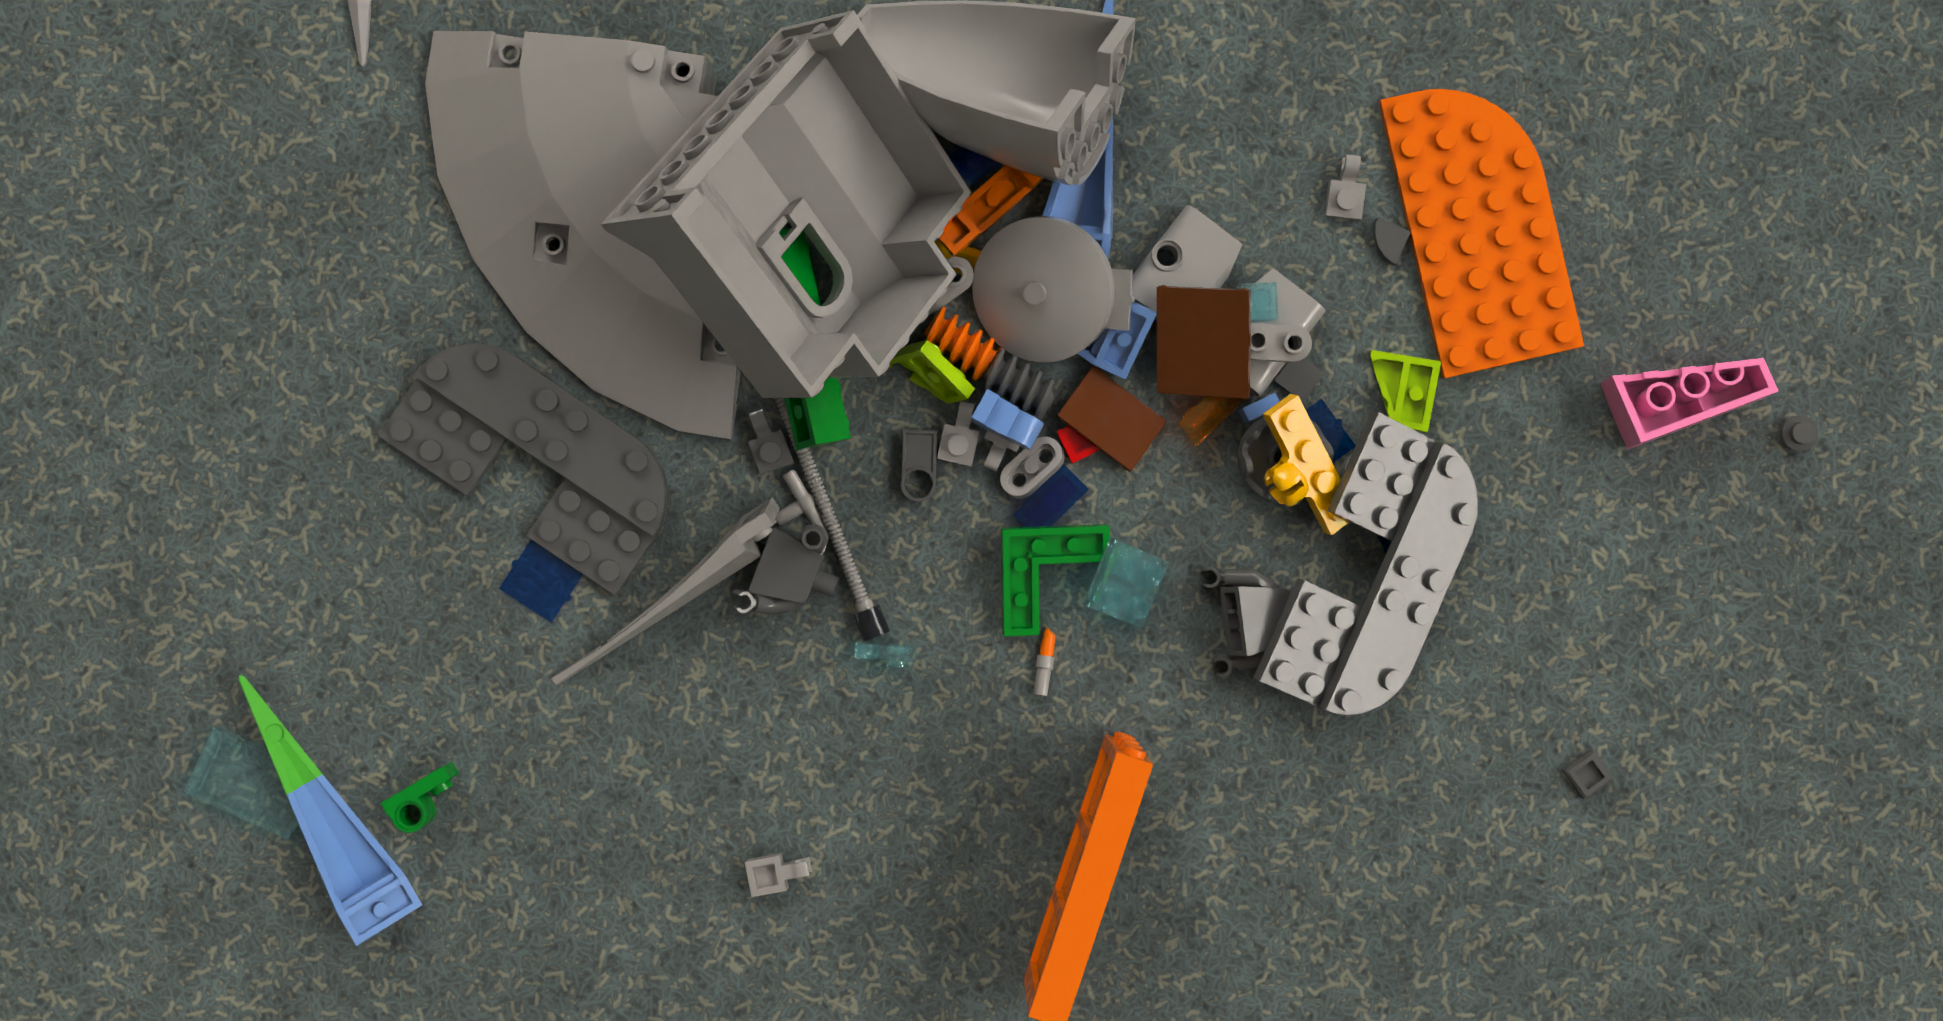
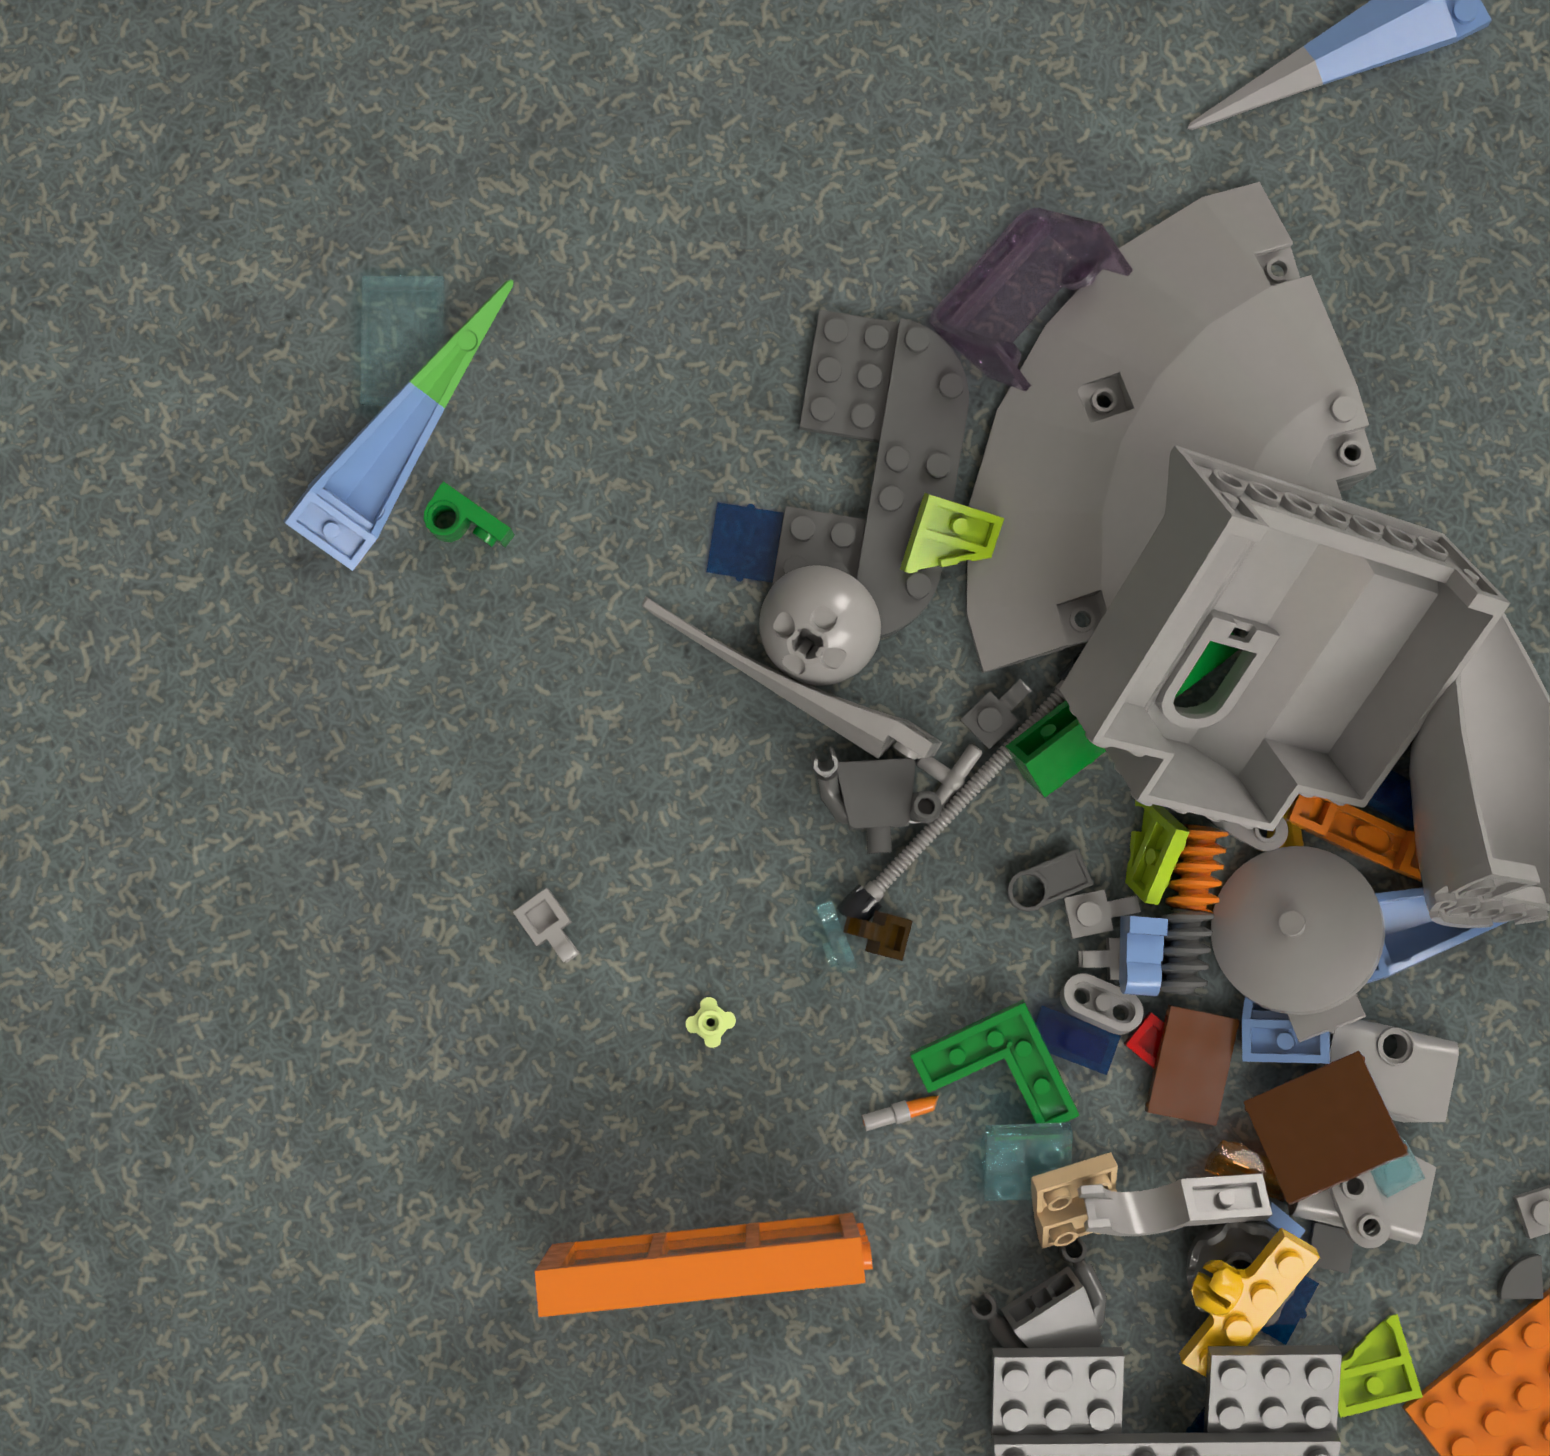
camera: 65 degrees right, 5 degrees down
none -> yellowish green plate [686,997,736,1048]
none -> light grey piece [759,565,881,686]
none -> dark brown plate [843,911,913,961]
none -> lime wing [900,493,1004,573]
none -> clear purple windscreen [930,208,1133,392]
none -> tan slope [1031,1152,1118,1249]
none -> light grey piece [1077,1173,1272,1236]

